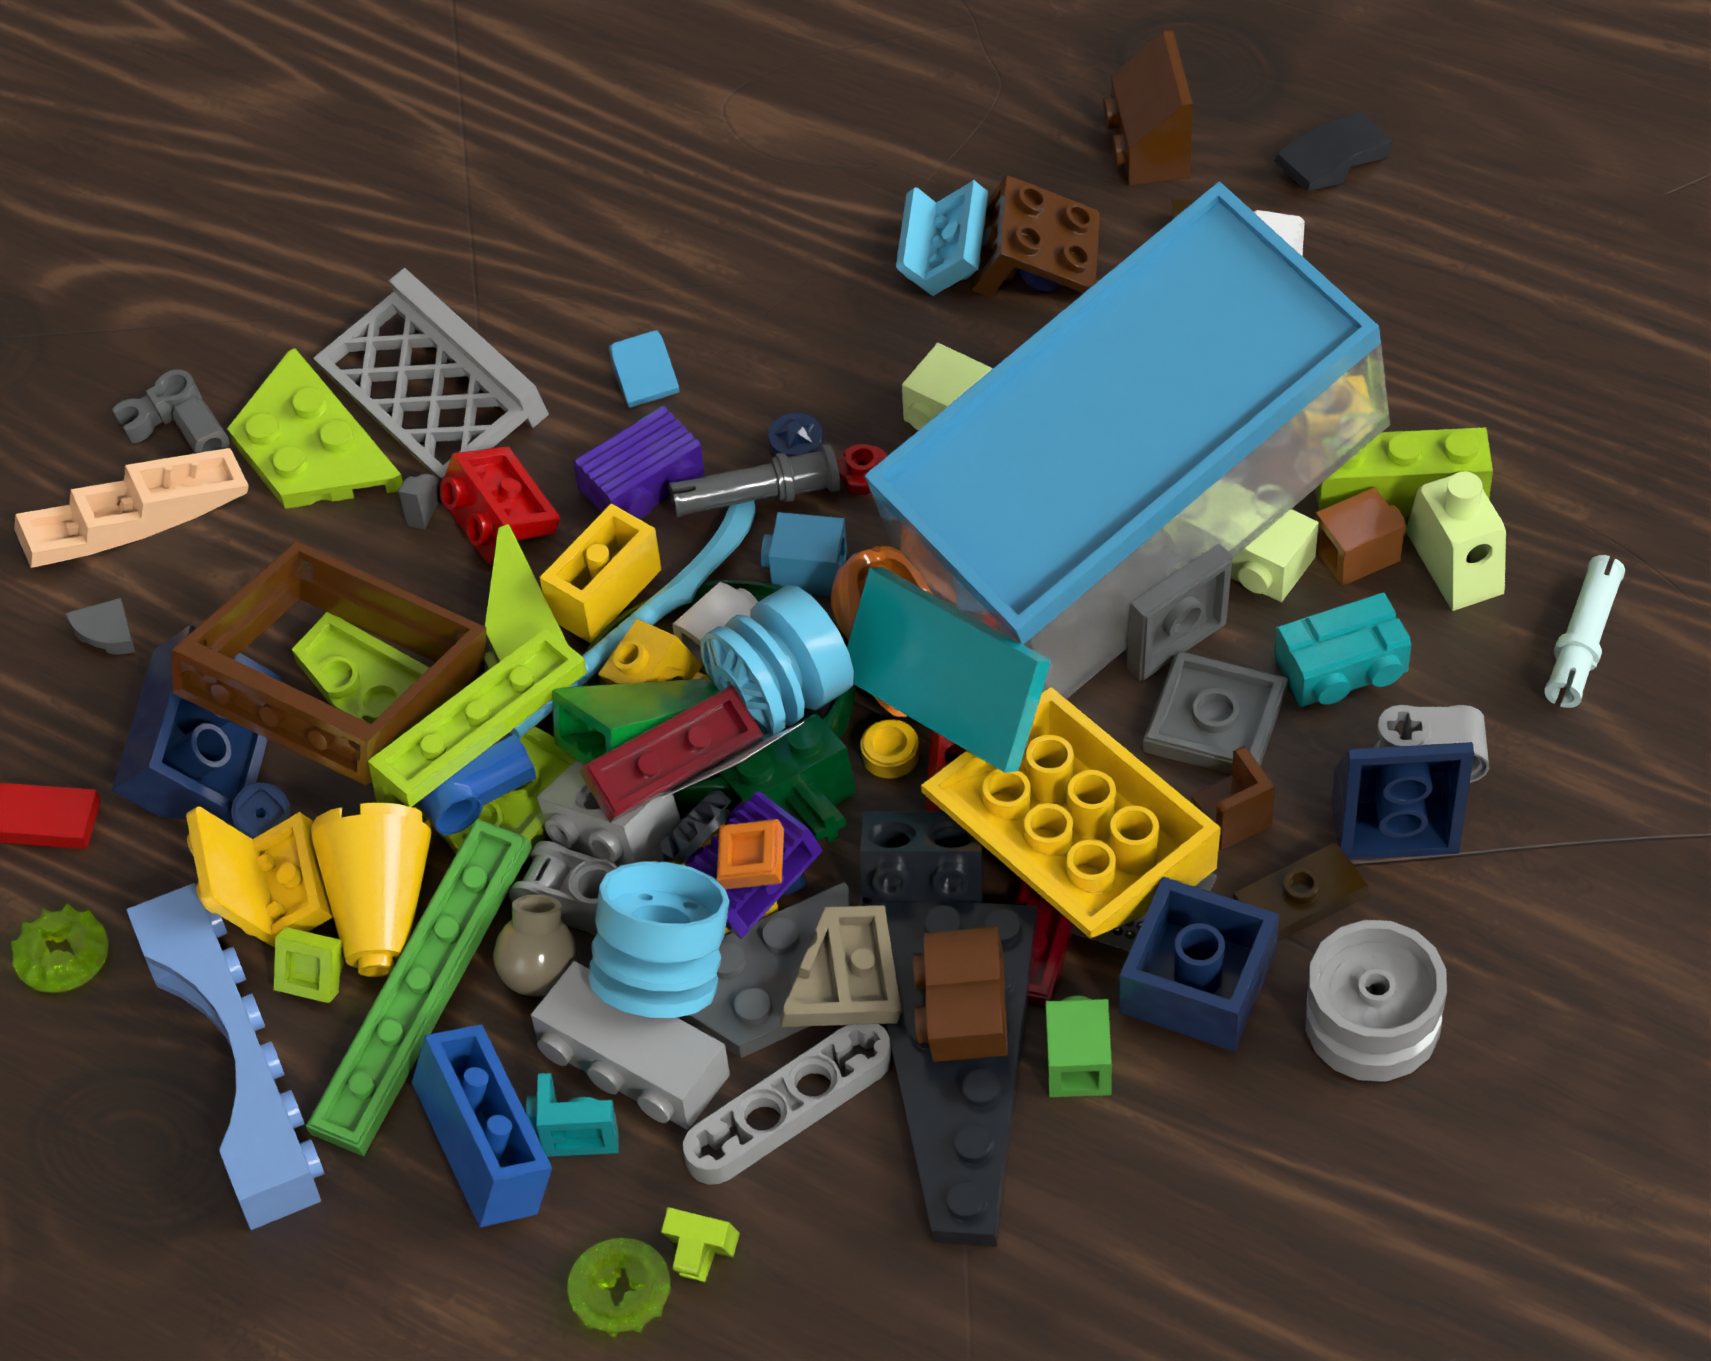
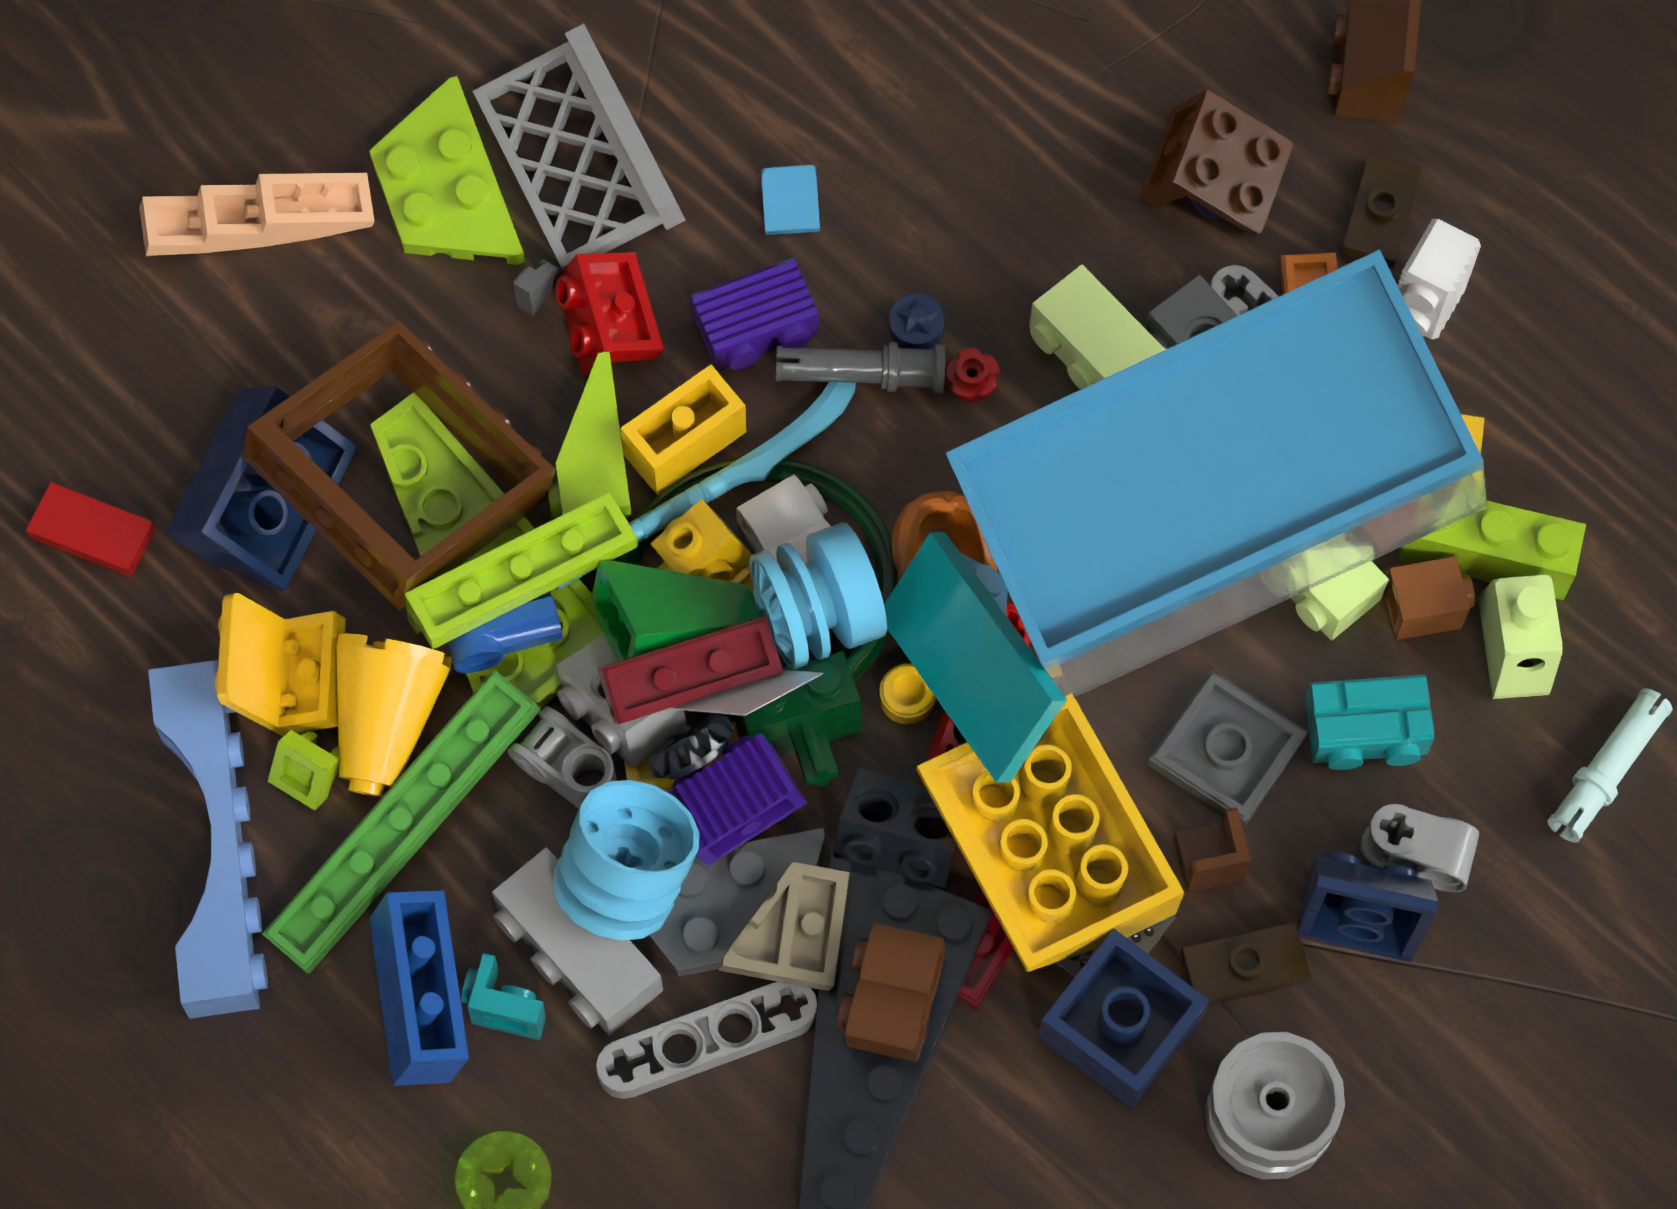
camera: 10 degrees right, 15 degrees up
clear neon green gear [11,903,108,993] -> none
dark grey tile [66,598,135,655] -> none
dark grey bar [112,369,229,454] -> none
dark blue tile [230,783,291,839] -> none
dark tan piece [493,895,578,997] -> none
lime tile [661,1207,740,1282] -> none
orange tile [717,819,784,890] -> none
dark azure brick [761,512,848,596] -> none
medium azure bracket [896,180,988,296] -> none
bright green brick [1046,996,1112,1097] -> none
dark grey tile [1126,543,1233,682] -> none
black slope [1274,112,1394,191] -> none

